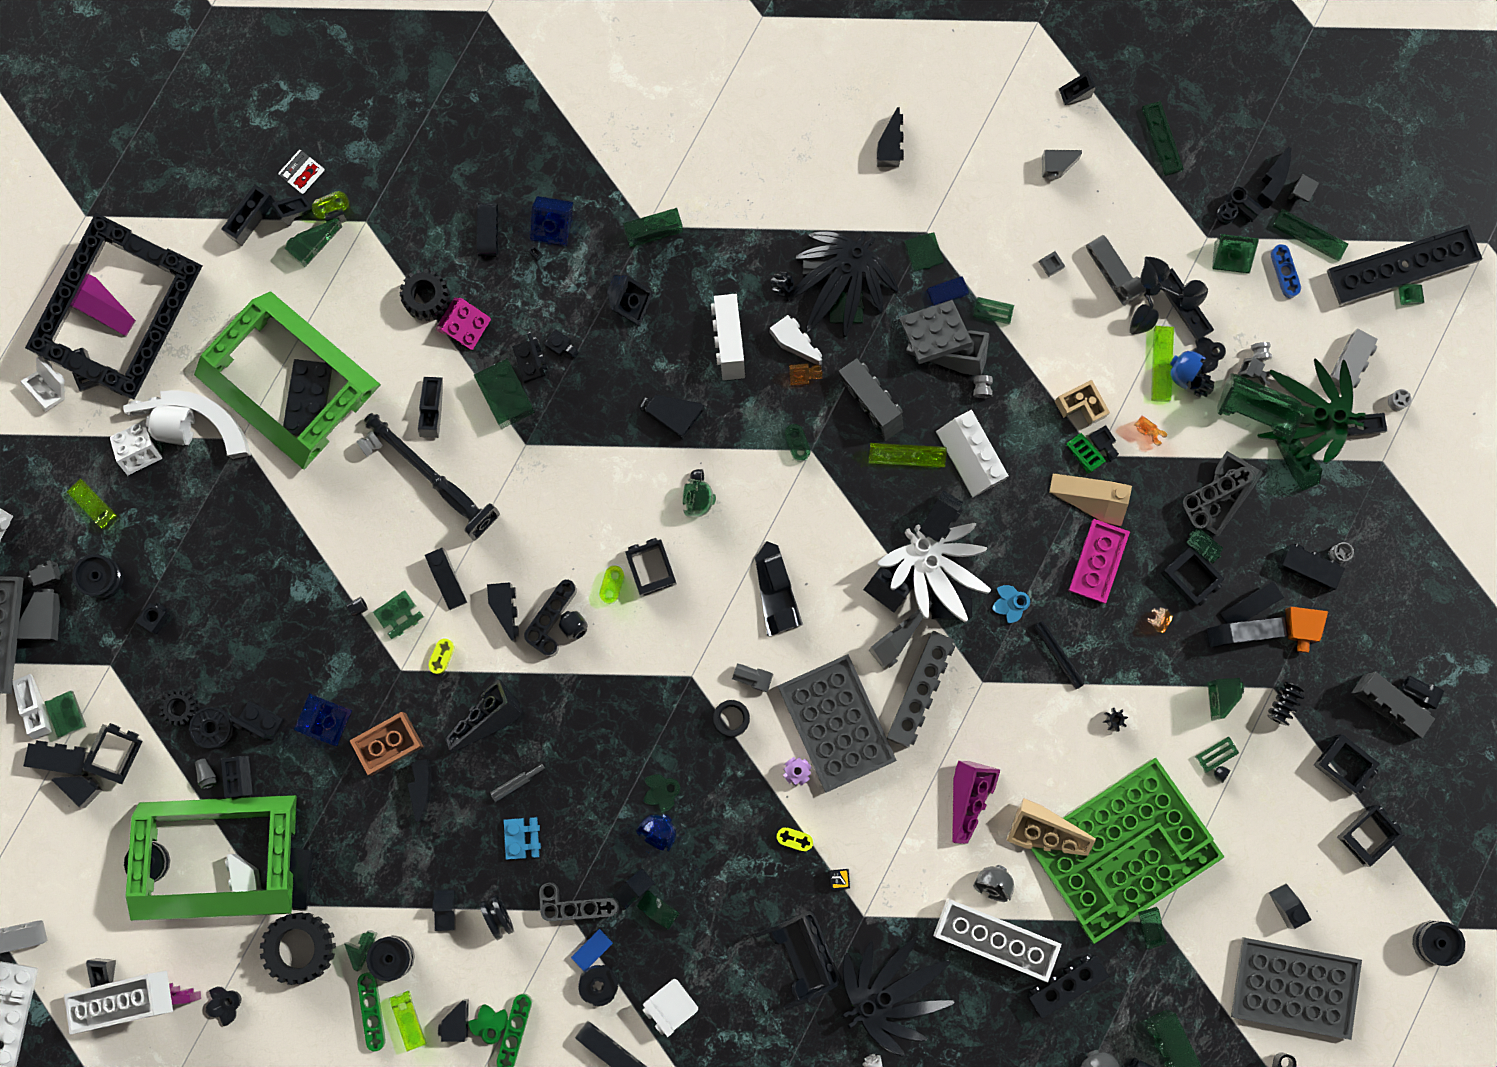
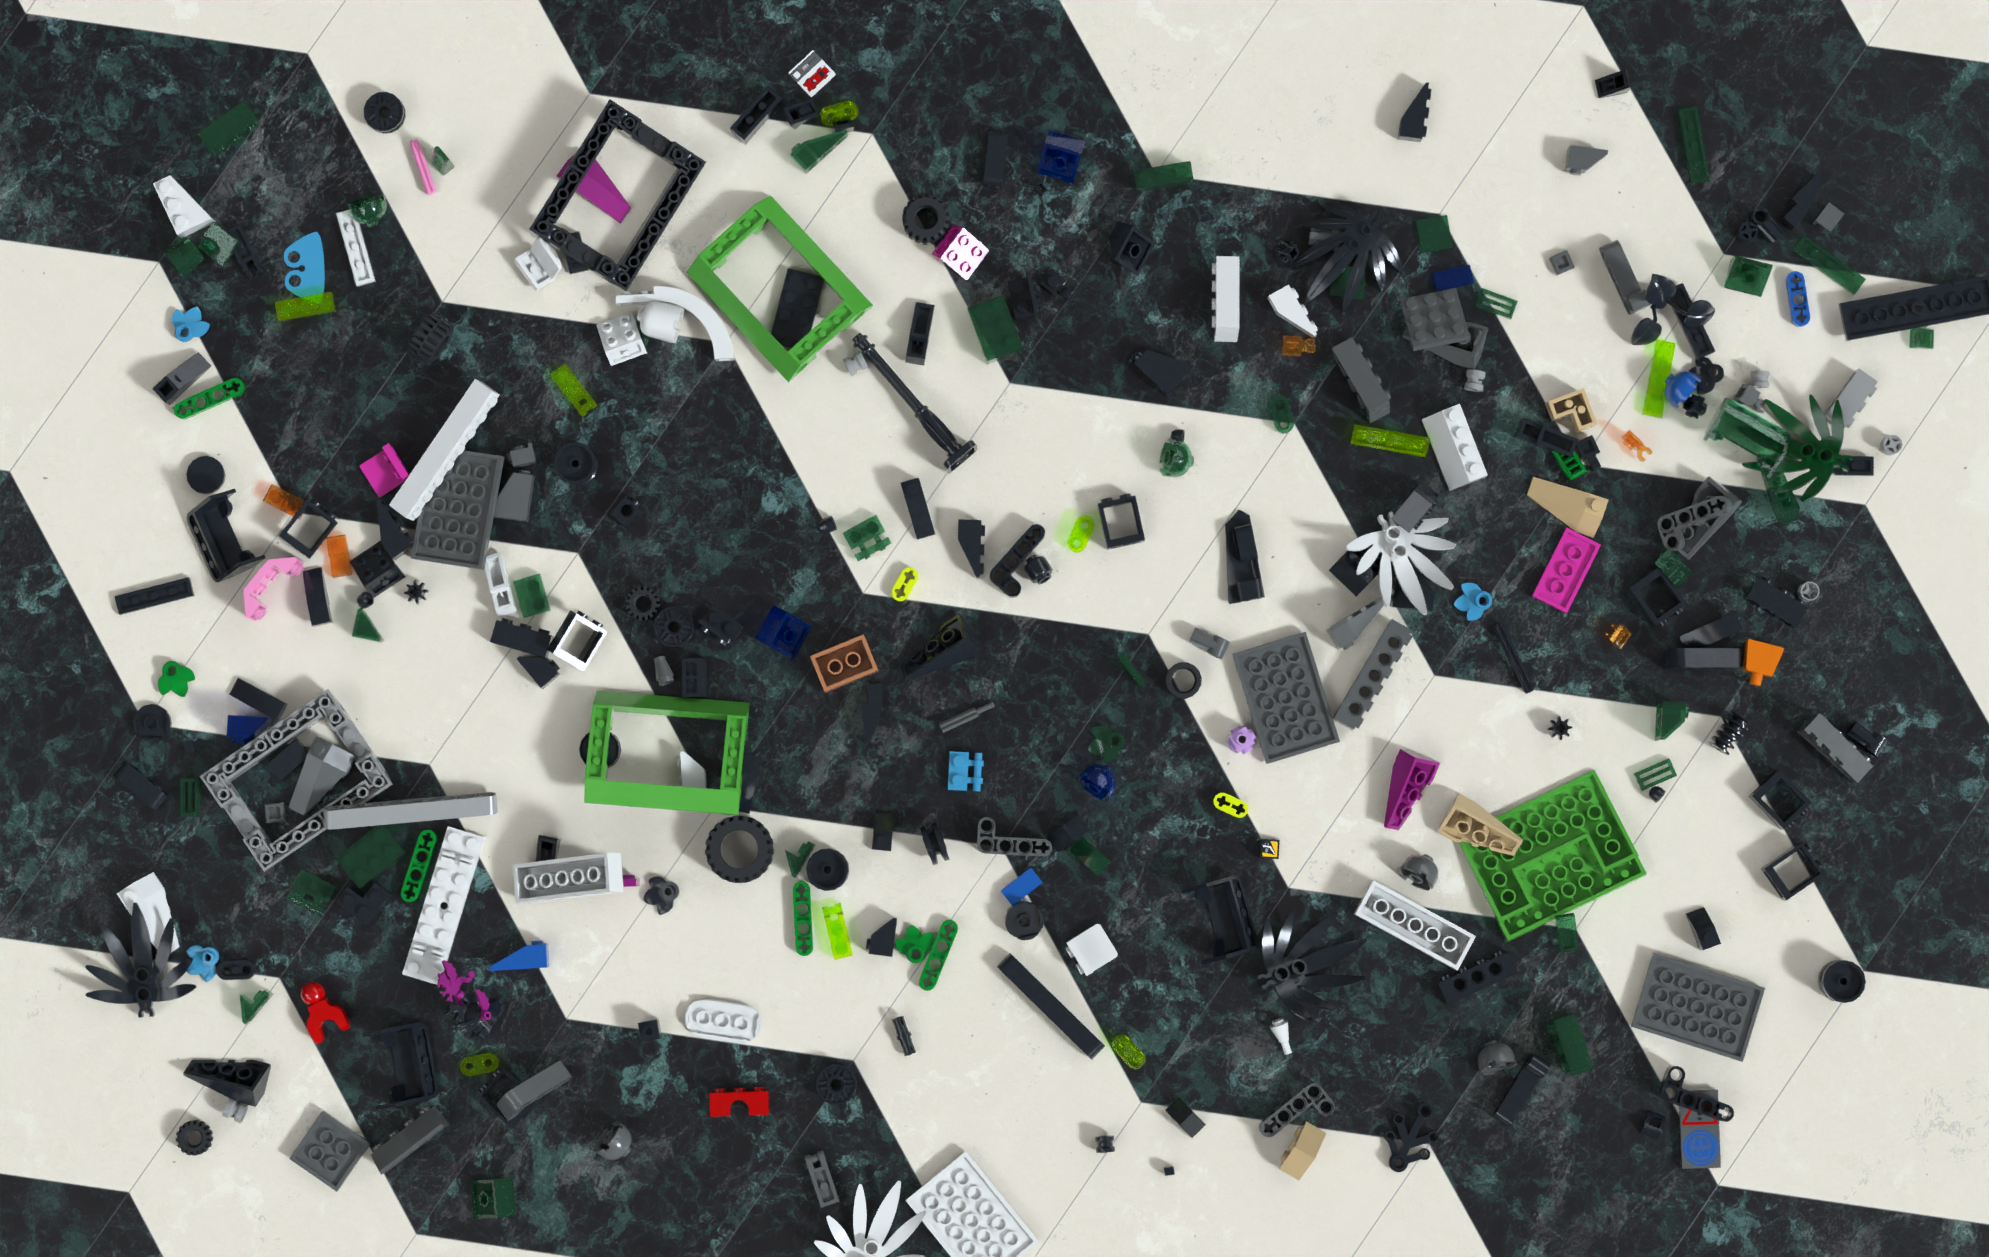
camera: 10 degrees right, 5 degrees up
none -> clear green tile [1118,652,1147,688]
none -> black slope [1514,418,1579,457]

